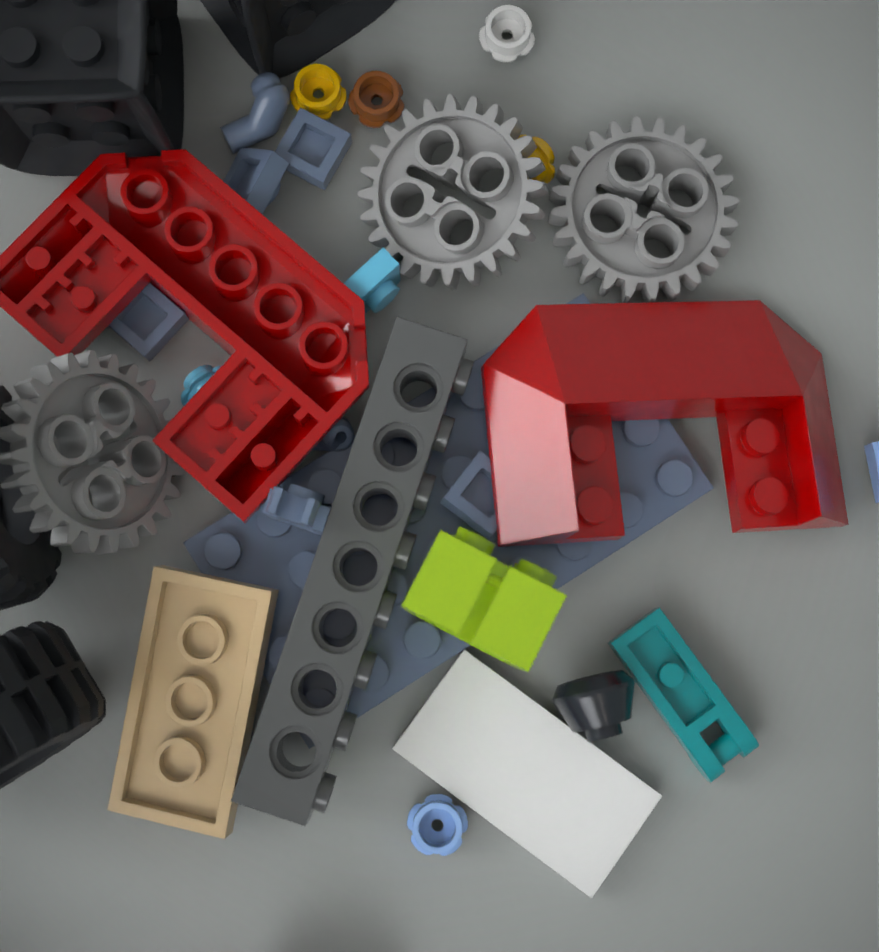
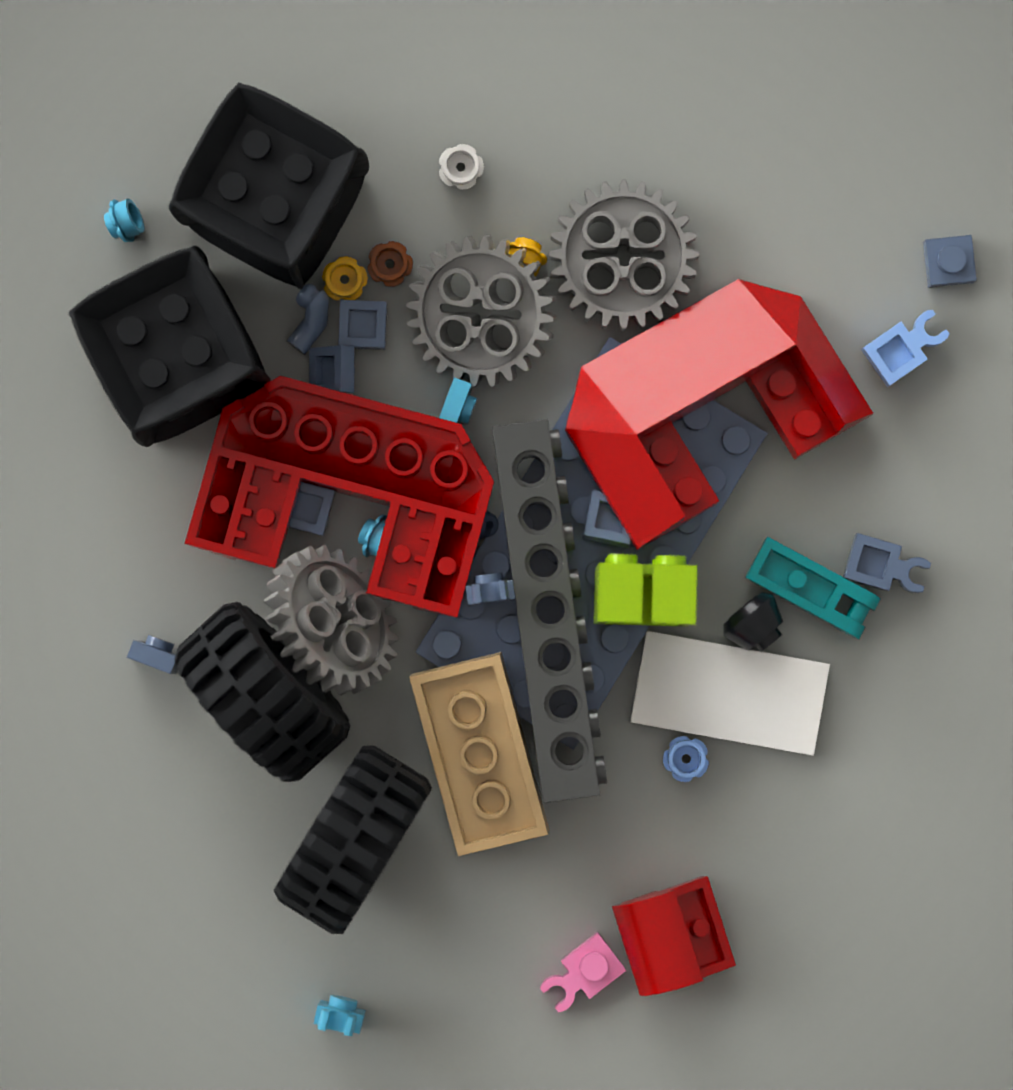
camera: 20 degrees left, 5 degrees up
none -> sand blue plate [843,533,931,593]

